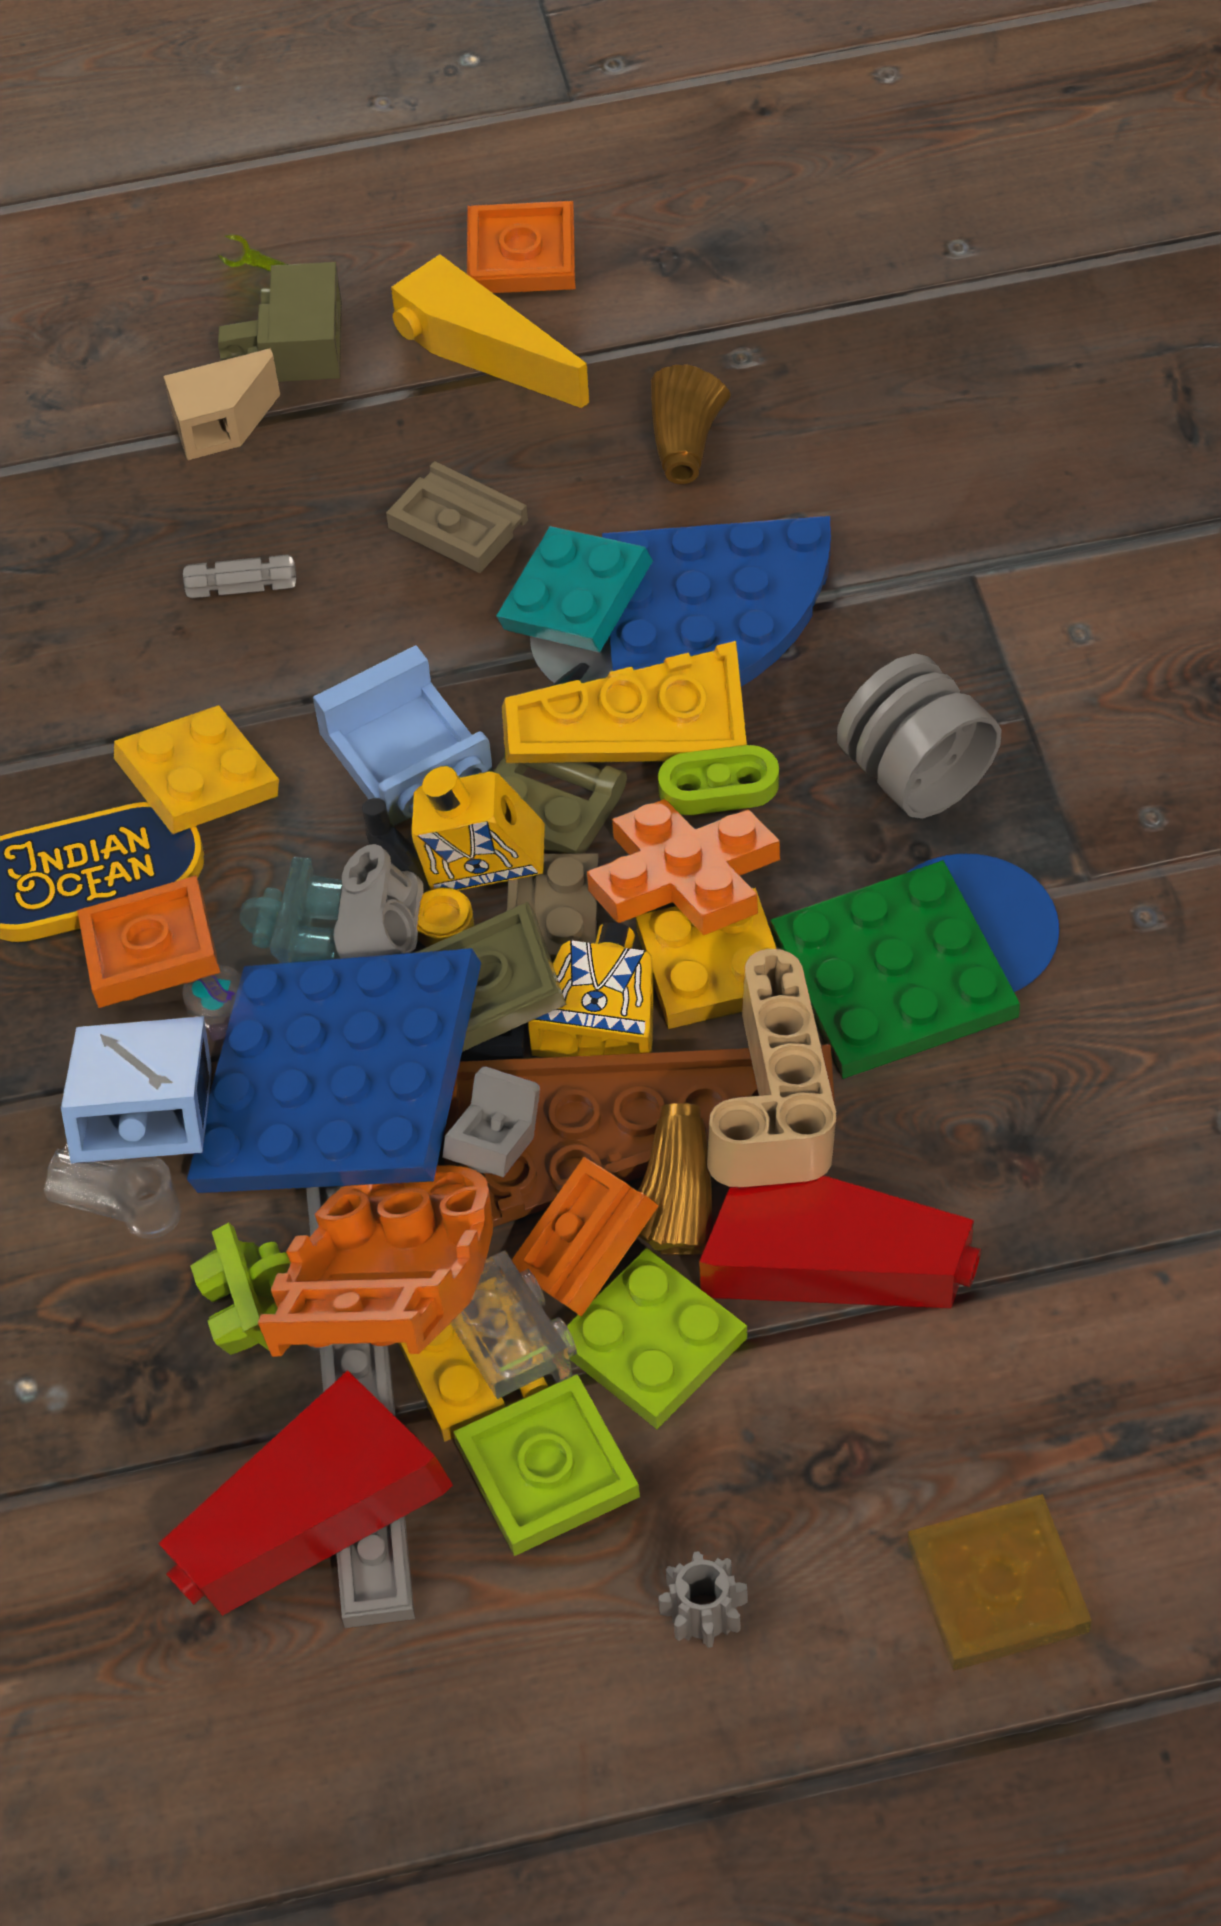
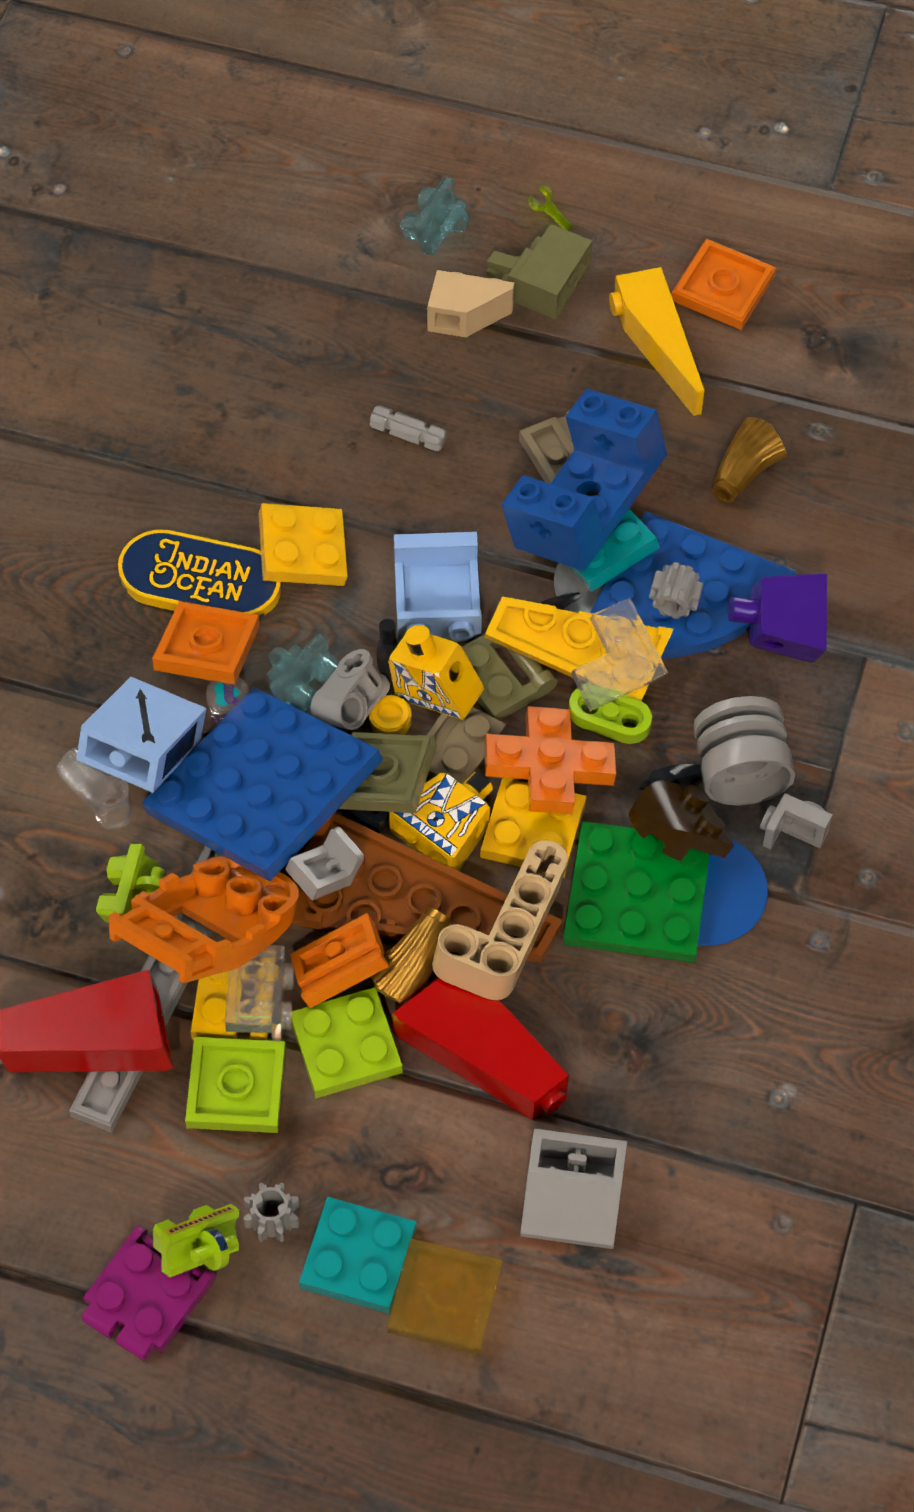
camera: 25 degrees right, 5 degrees up
none -> magenta plate [81,1225,216,1361]
none -> lime hips [153,1204,239,1278]
none -> teal plate [299,1197,417,1314]
none -> clear light blue hips [400,177,470,255]
none -> blue plate [501,388,667,572]
none -> light grey slope [520,1129,627,1249]
none -> clear plate [571,598,668,711]
none -> dark brown slope [629,781,734,861]
none -> black bar [639,764,702,791]
none -> light grey gear [649,563,704,619]
none -> dark purple torso [728,573,827,663]
none -> light grey bracket [760,793,833,850]

